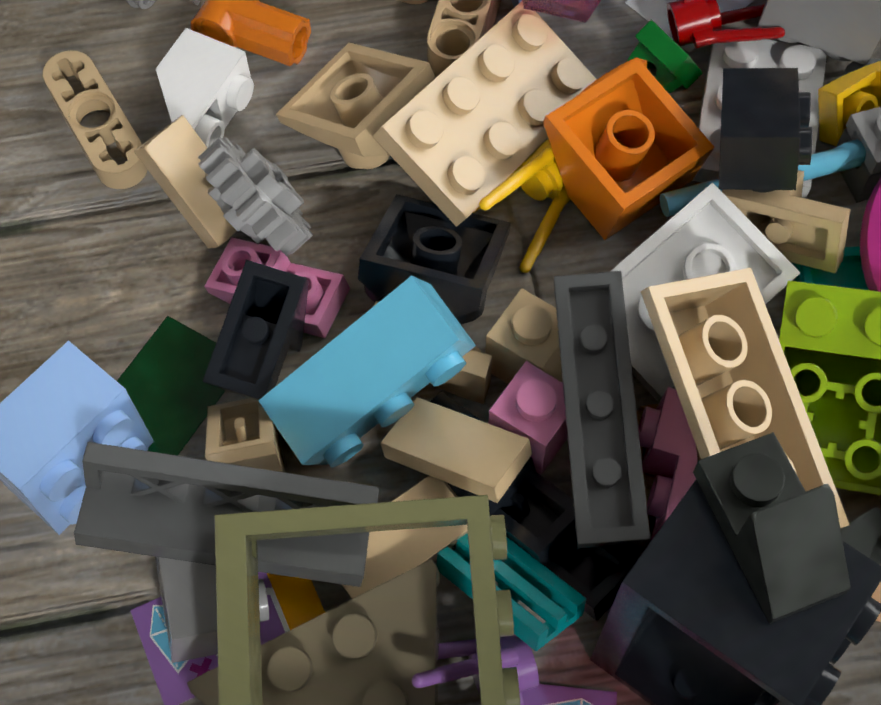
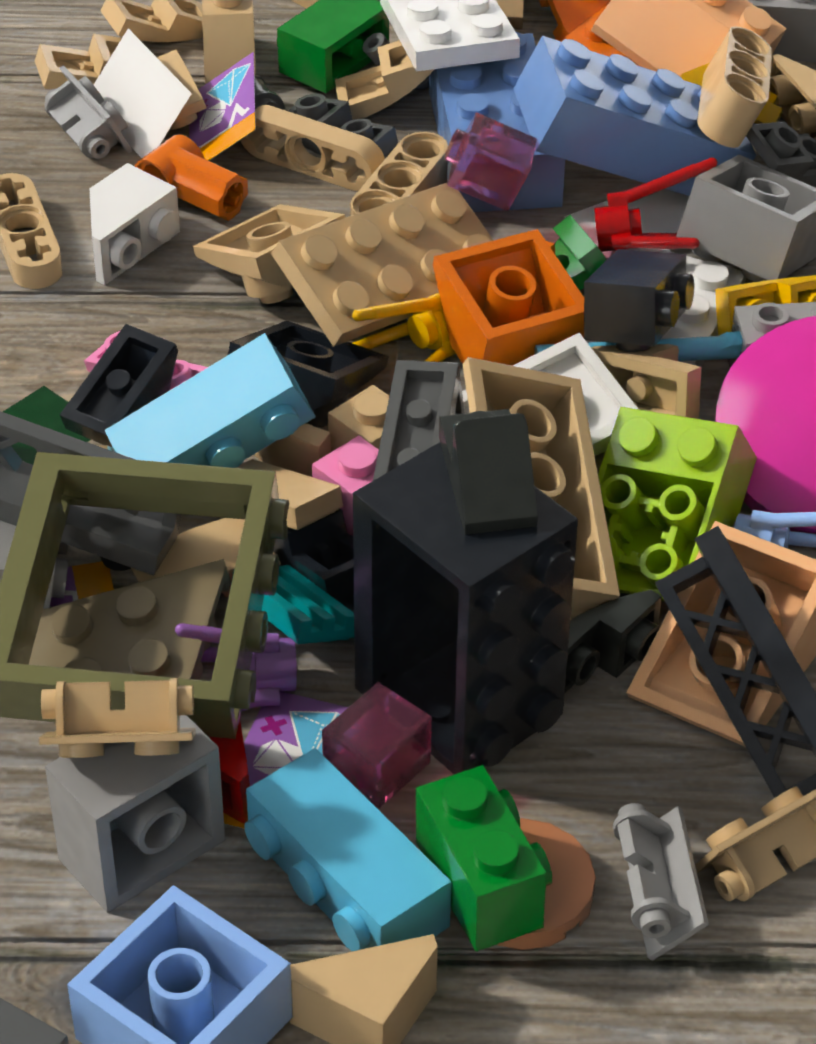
camera: 10 degrees right, 20 degrees down
tan slope [134,115,237,249] -> none
light grey gear [198,137,313,256] -> none

